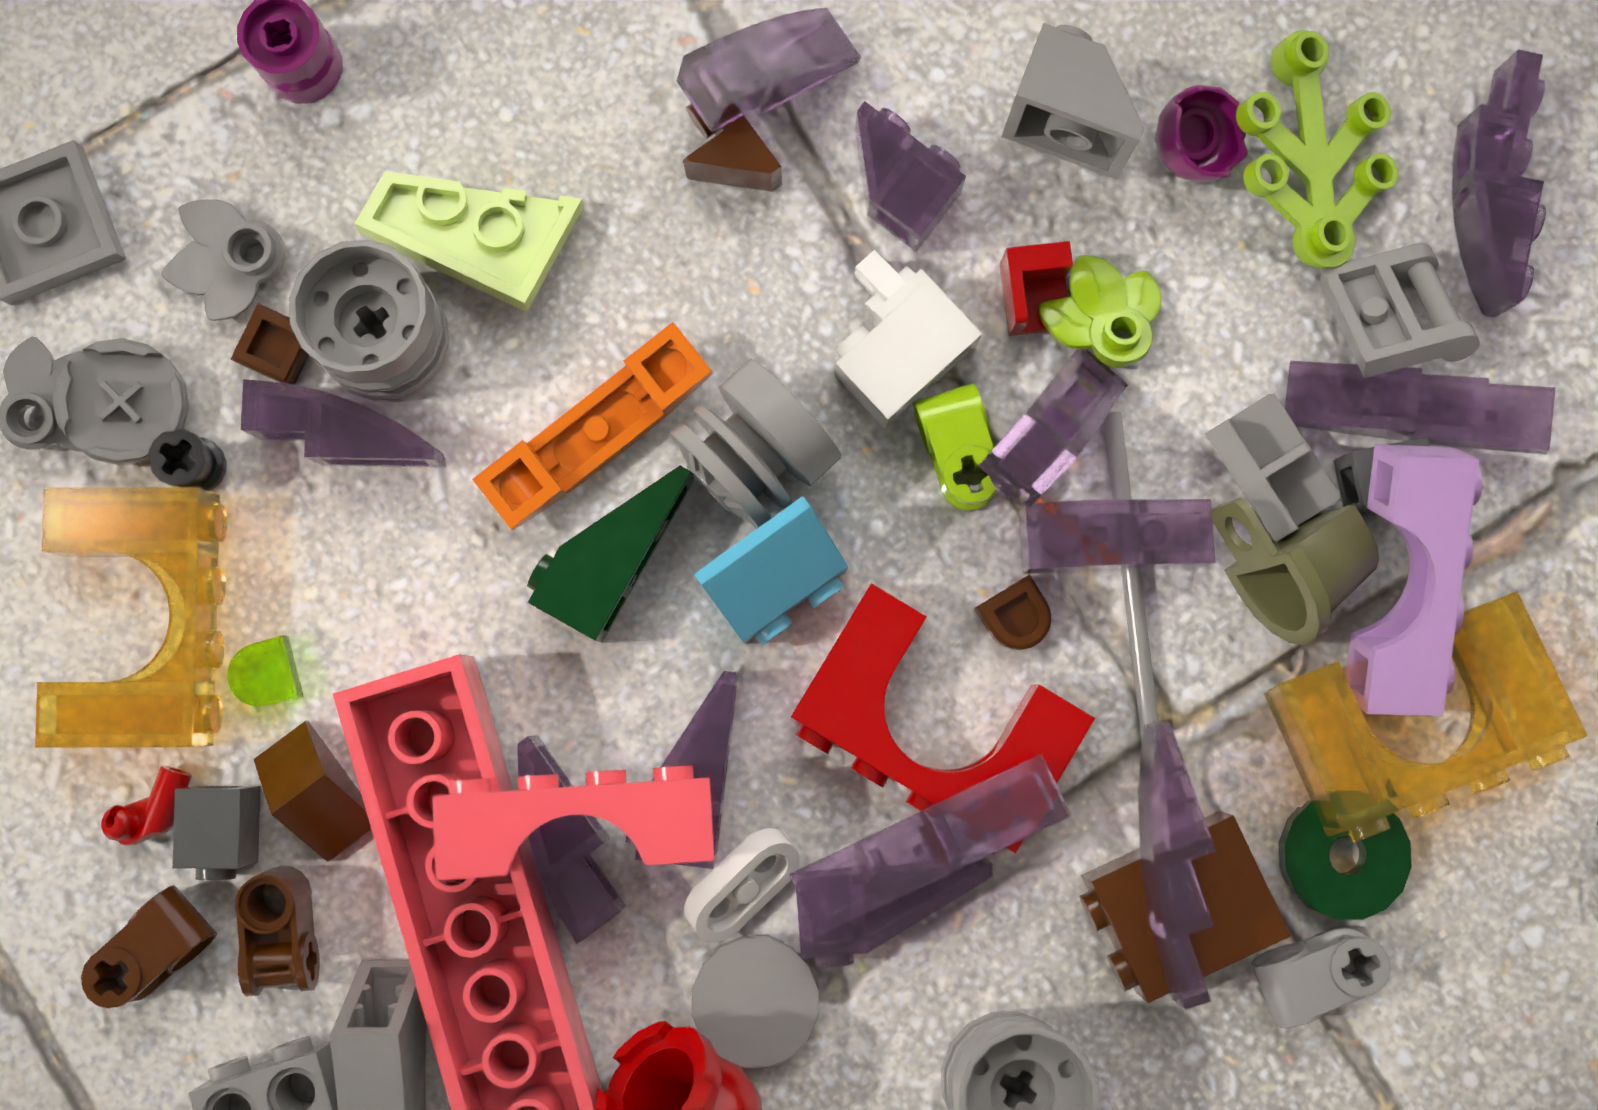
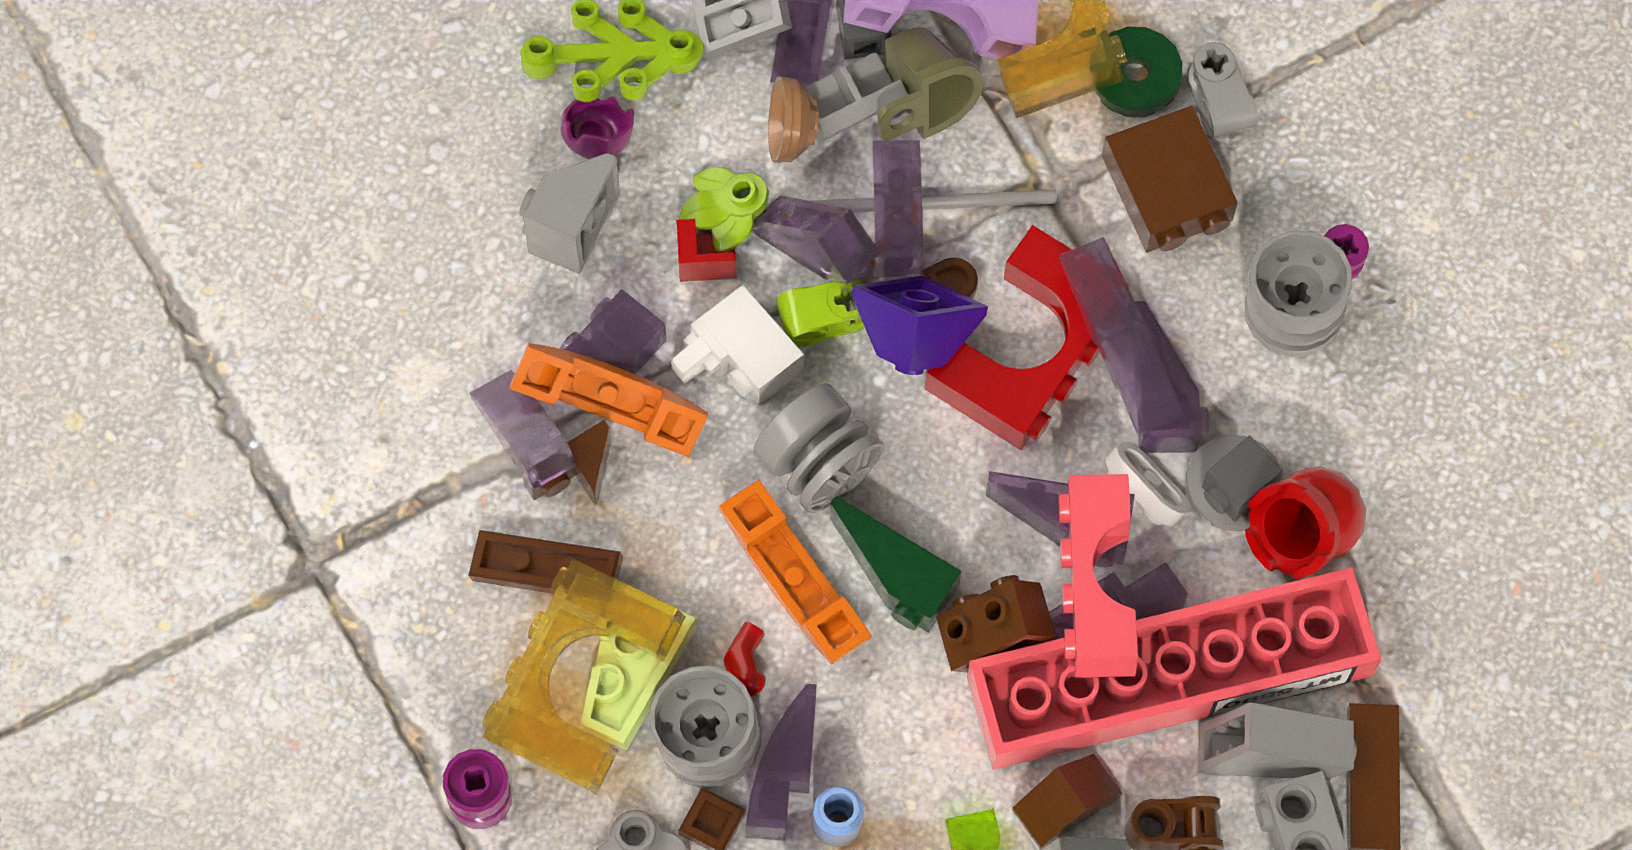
camera: 90 degrees left, 15 degrees down
medium azure slope [694,496,848,646] -> none
clear purple slope [1138,721,1216,1010] -> none
none -> reddish brown tile [468,530,623,603]
none -> clear yellow arch [482,559,686,795]
none -> orange slope [509,343,708,457]
none -> red arm [724,622,766,696]
none -> medium nougat piece [768,76,819,163]
none -> light blue brick [813,786,864,847]
none -> dark purple slope [851,276,988,375]
none -> reddish brown brick [936,575,1056,673]
none -> dark grey brick [1202,435,1283,522]

